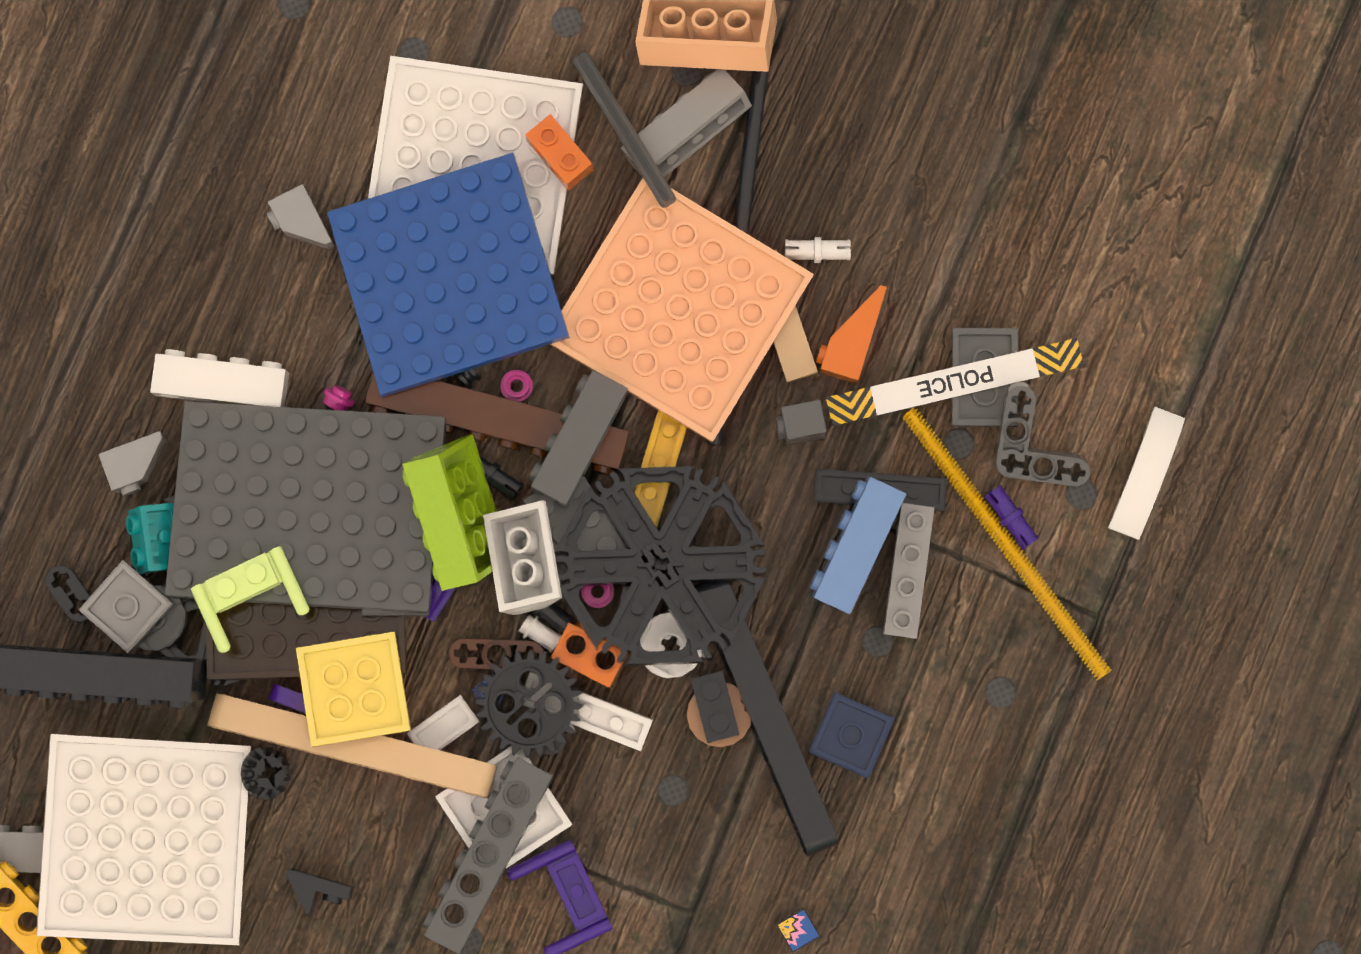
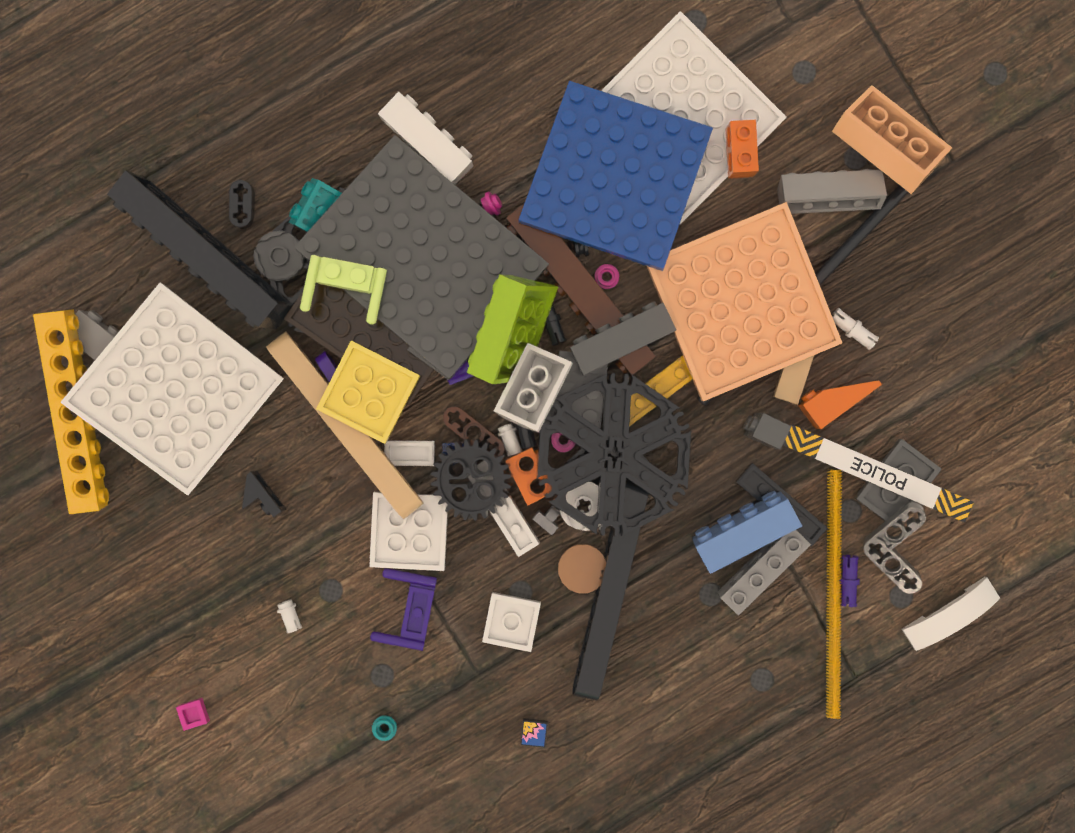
camera: 30 degrees right, 5 degrees up
light grey plate [79,560,173,654] -> none
light grey slope [98,431,167,496] -> none
black gear [241,747,291,800] -> none
light grey slope [267,184,335,249] -> none
dark grey brick [422,757,554,954] -> none
dark grey axle [573,52,676,208] -> none
black plate [691,671,739,743] -> none
dark blue tile [808,692,895,779] -> none
none -> white plate [482,592,541,652]
none -> flat silver tile [533,505,560,535]

